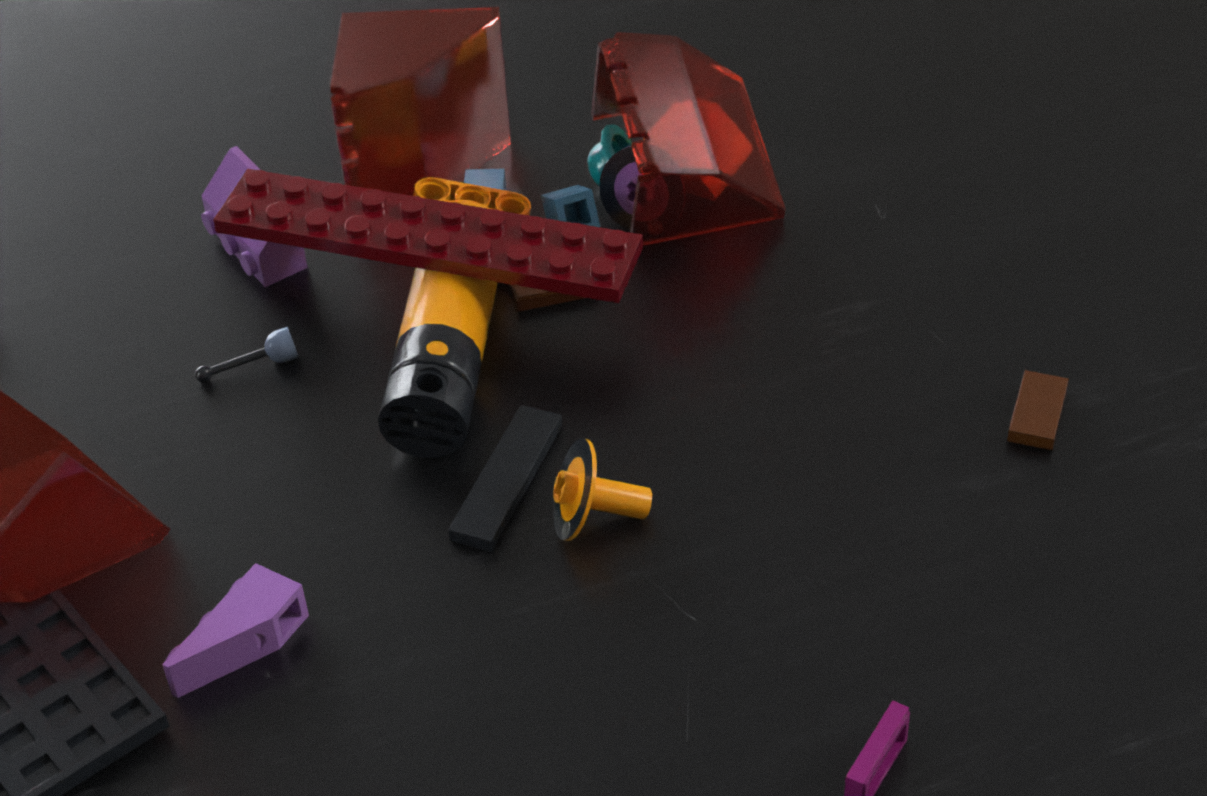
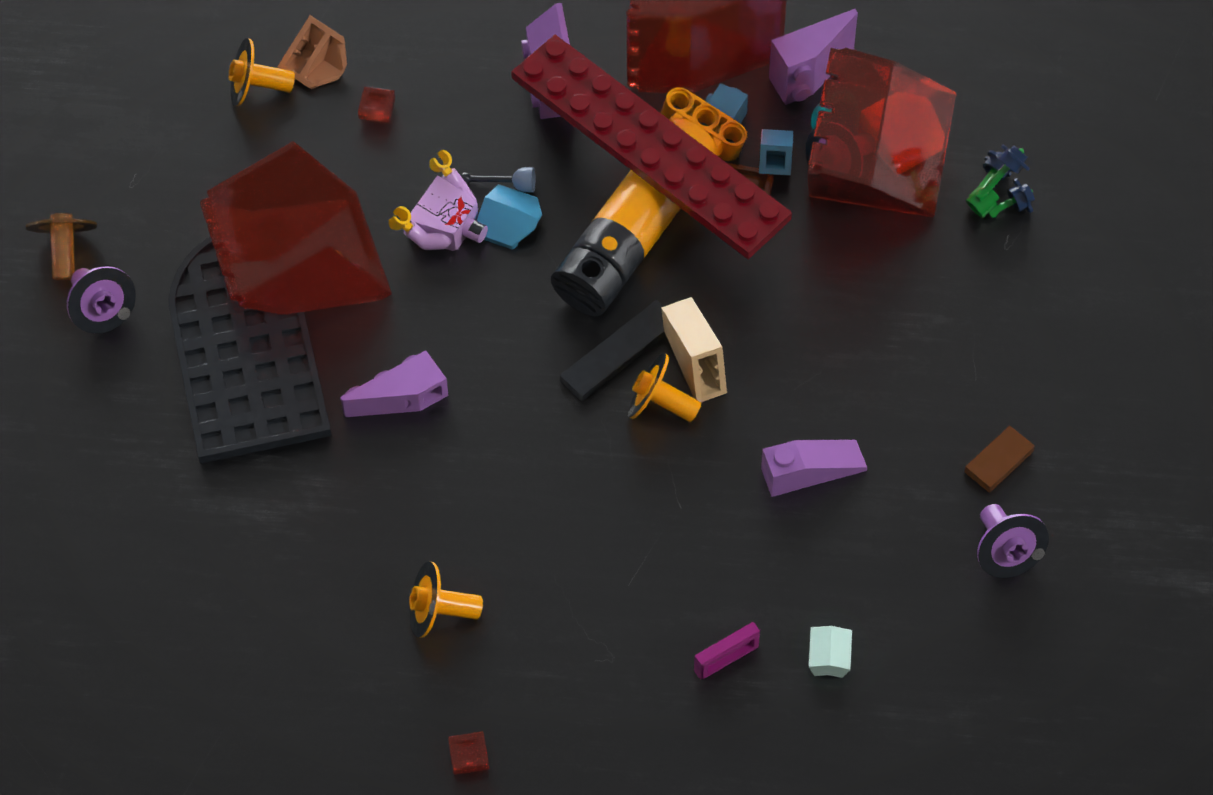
camera: 25 degrees right, 15 degrees up
none -> clear red plate [358,86,396,122]
none -> lavender torso [389,150,488,251]
none -> dark azure slope [477,184,542,249]
none -> tan slope [661,297,727,402]
none -> medium lavender slope [761,440,867,497]
none -> medium lavender slope [769,9,858,105]
none -> light aqua piece [809,626,852,678]
none -> plant [965,144,1035,219]
none -> piece [977,504,1049,578]

